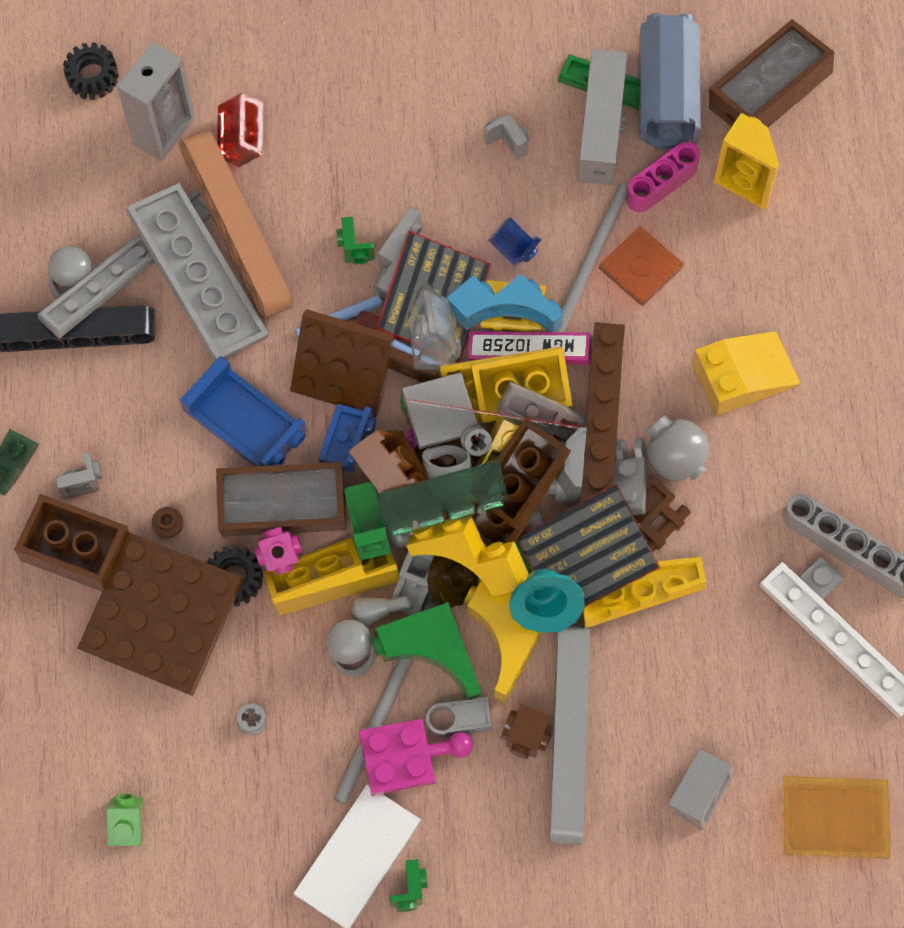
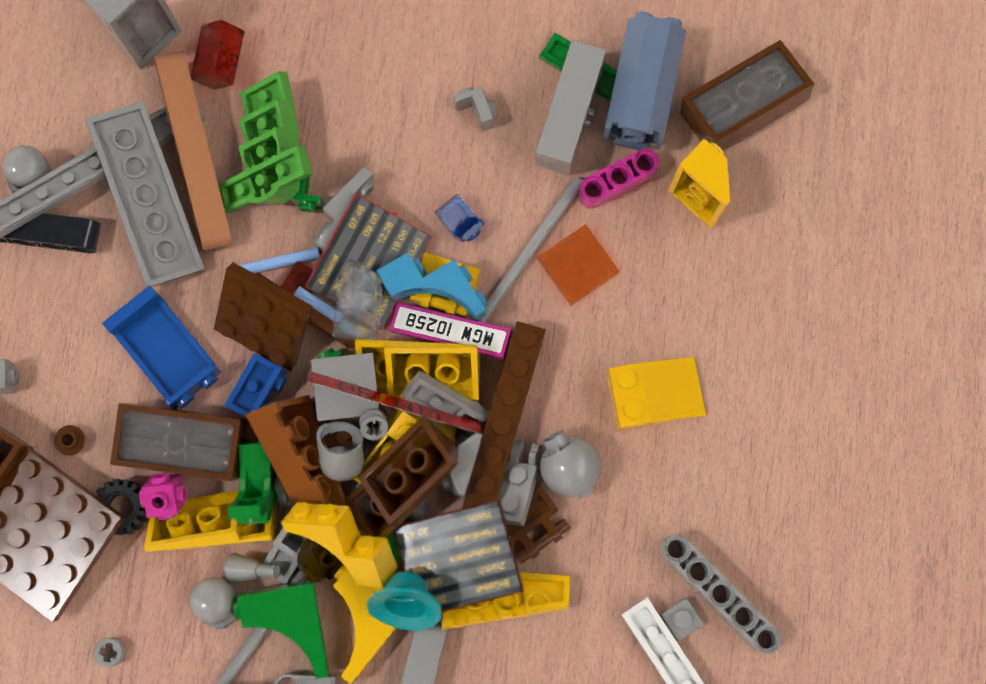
camera: 10 degrees right, 10 degrees up
clear green windscreen [377,460,507,537] -> none
none -> bright green slope [218,71,313,213]

